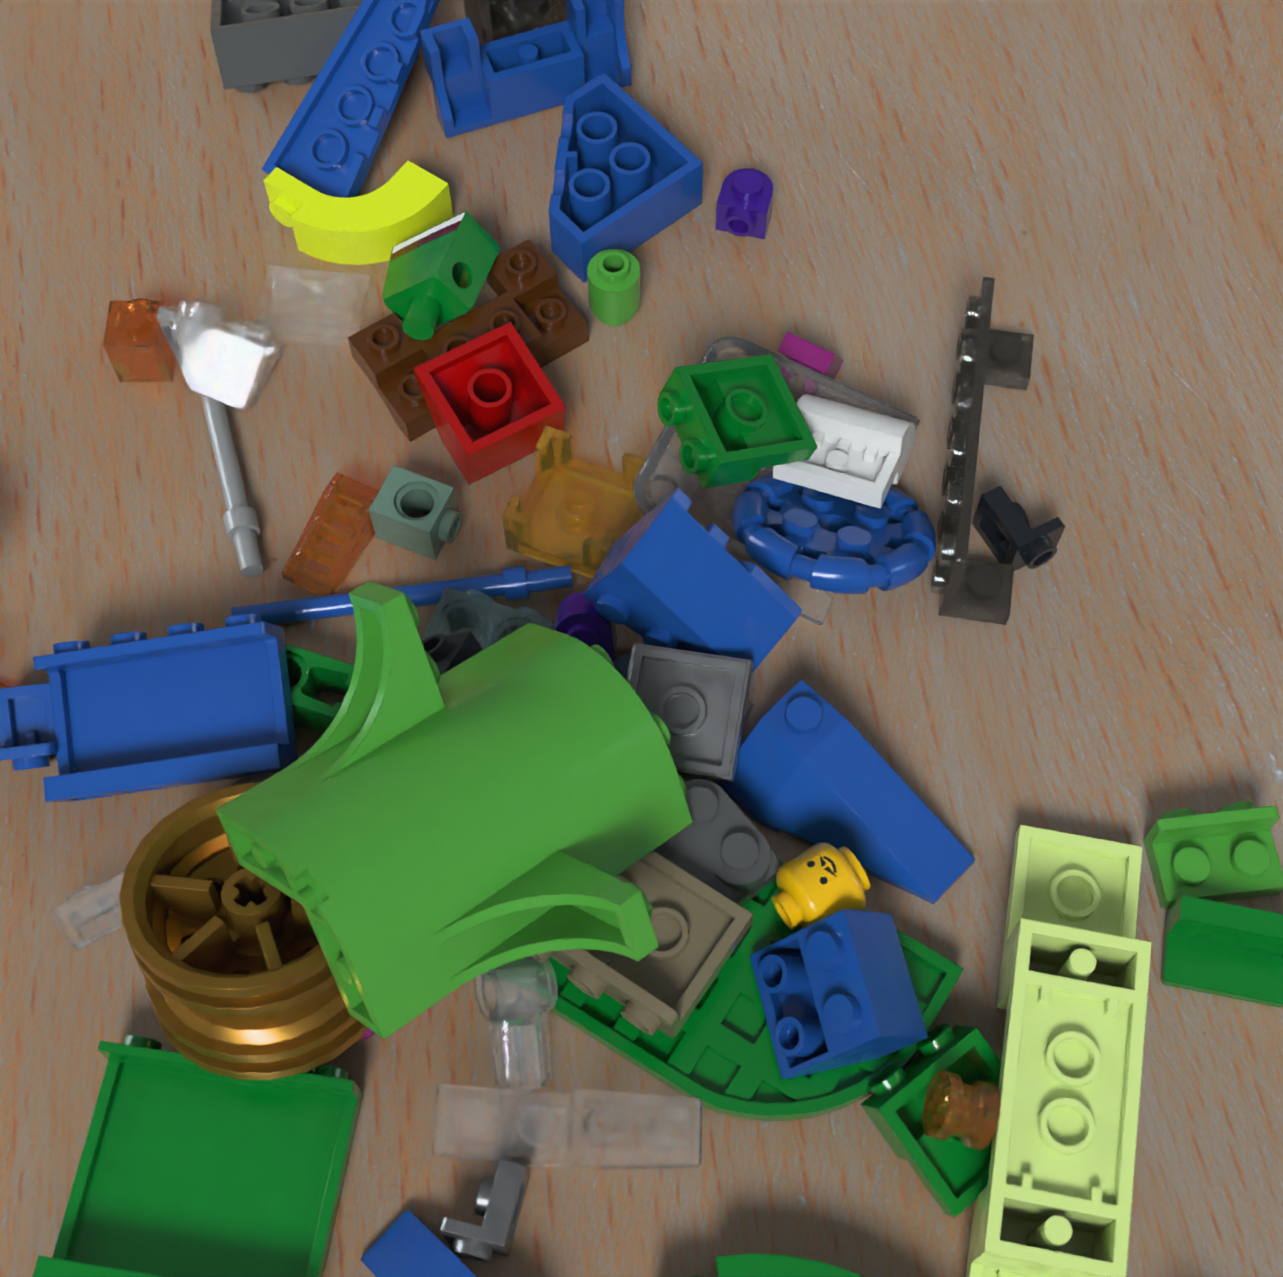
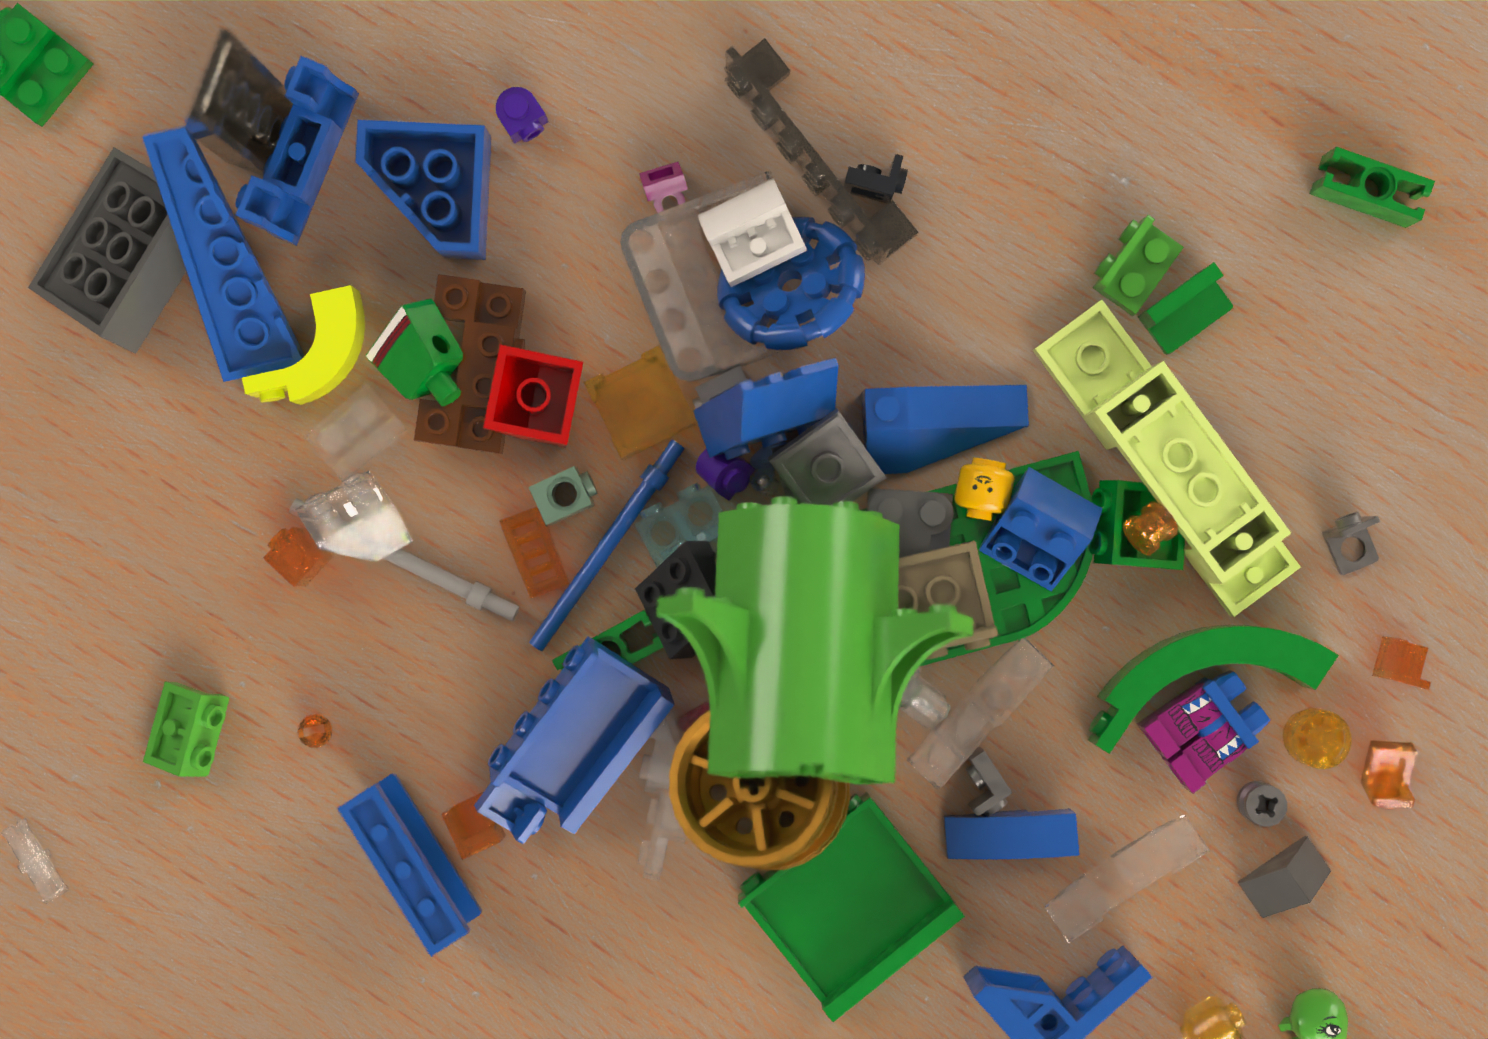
camera: 50 degrees left, 25 degrees up
bright green brick [587,249,641,326] -> none
green plate [657,354,818,489] -> none

